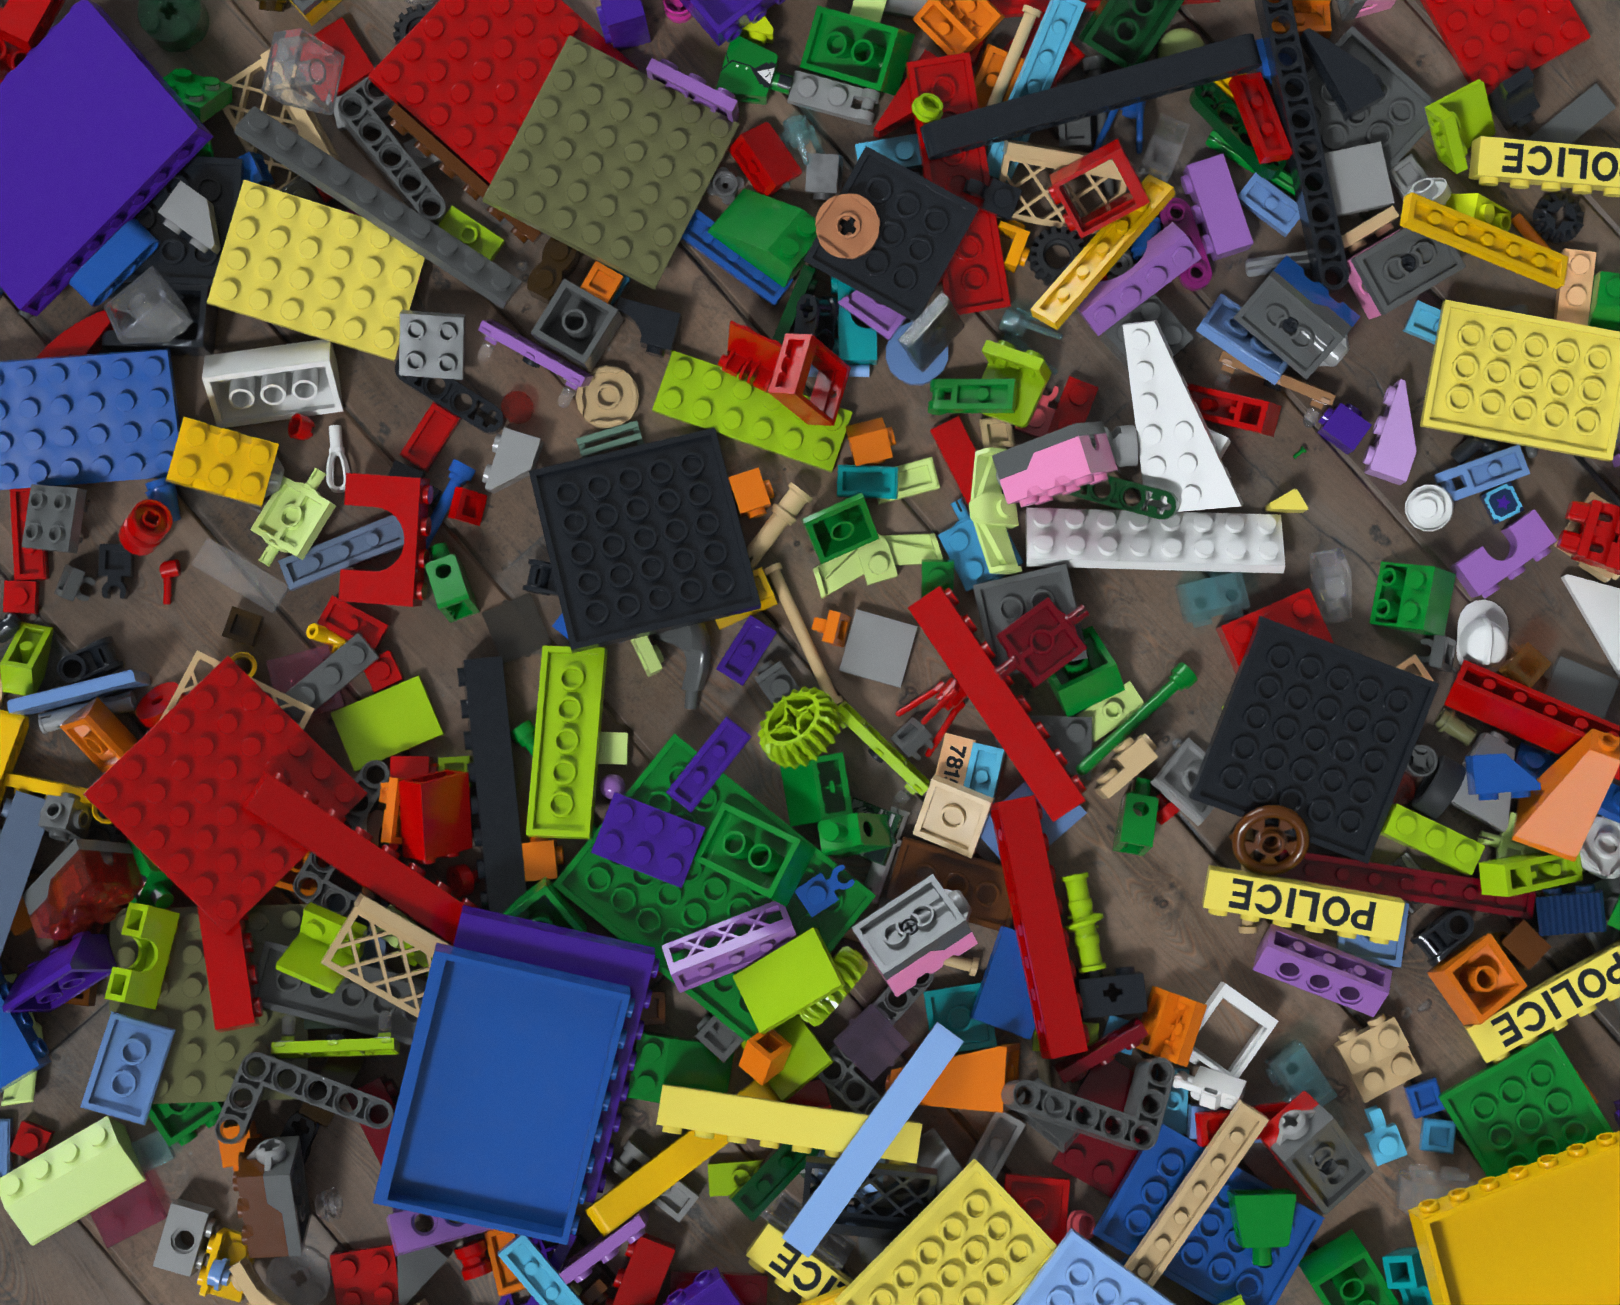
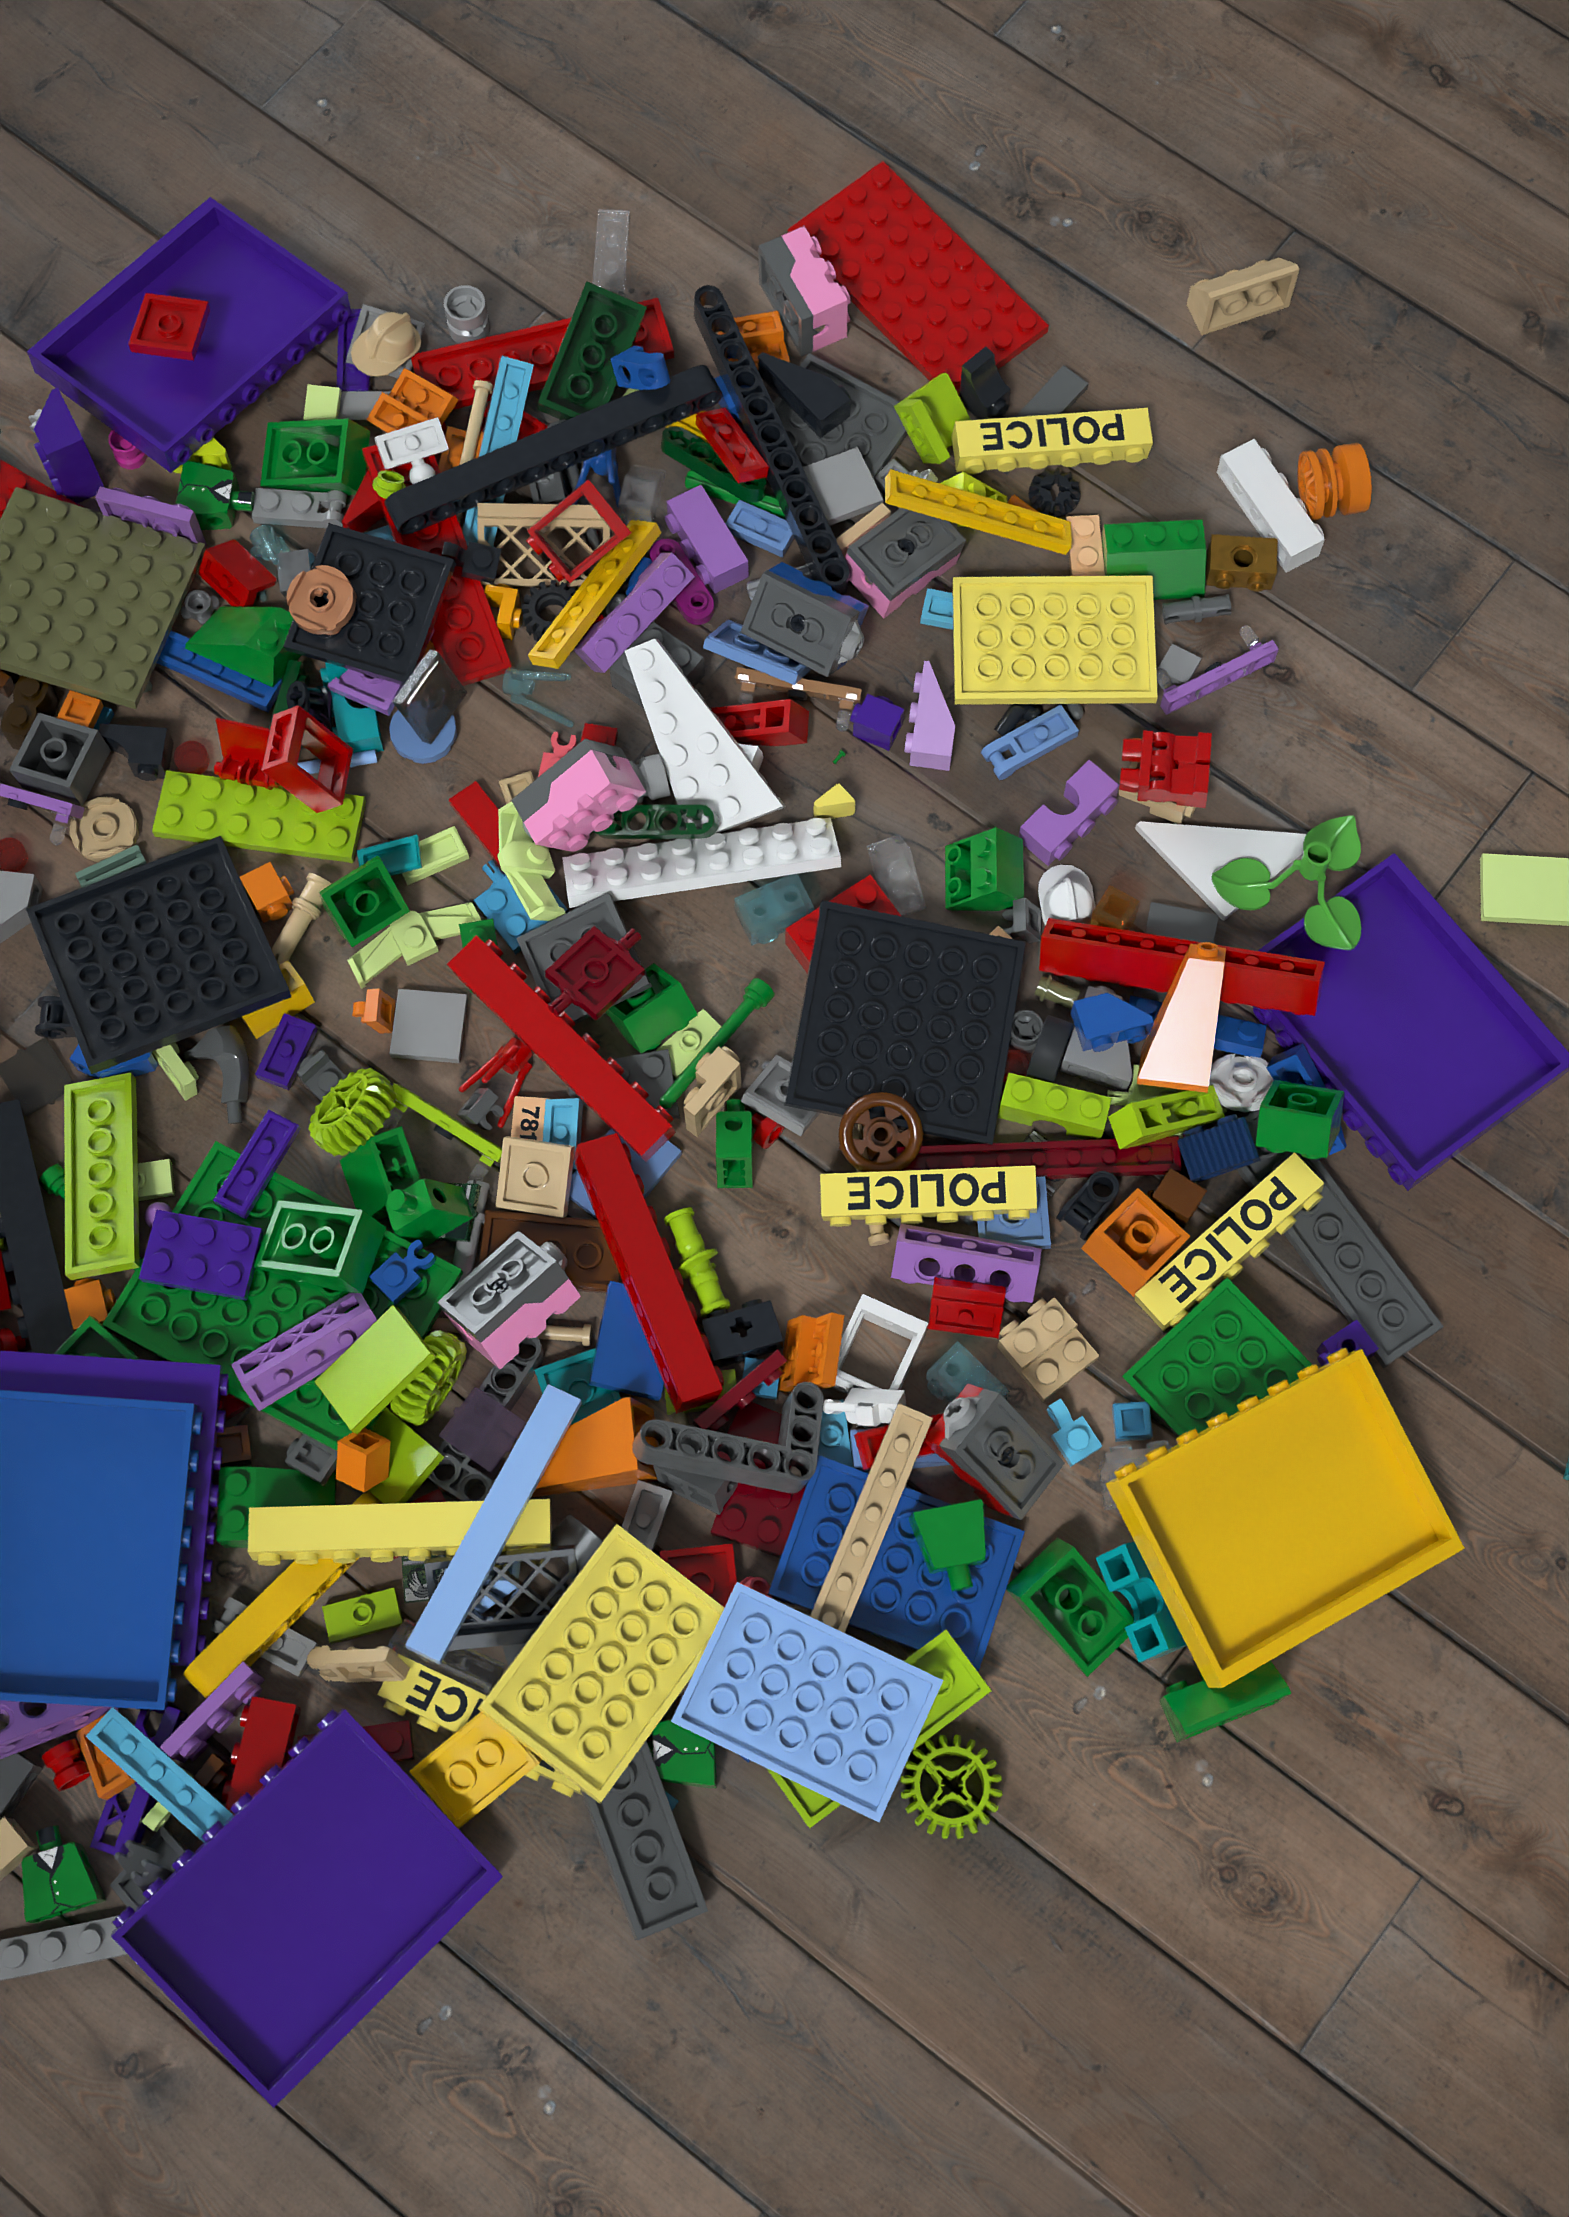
camera: 15 degrees left, 15 degrees down
dark green plate [728,1143,820,1222] -> none
tan bar [763,562,843,704] -> none
orange brick [845,417,896,466] -> none
green plate [927,379,1018,415] -> none
lime bracket [981,340,1052,428] -> none
blue tile [1403,1077,1445,1119] -> none
white plate [1405,484,1454,531] -> none
tile [1479,482,1524,525] -> none
none -> clear red tile [174,741,210,775]
none -> tan hinge [306,1646,410,1683]
none -> white plate [374,417,449,484]
none -> blue leg [611,346,671,390]
none -> red plate [927,1277,1006,1339]

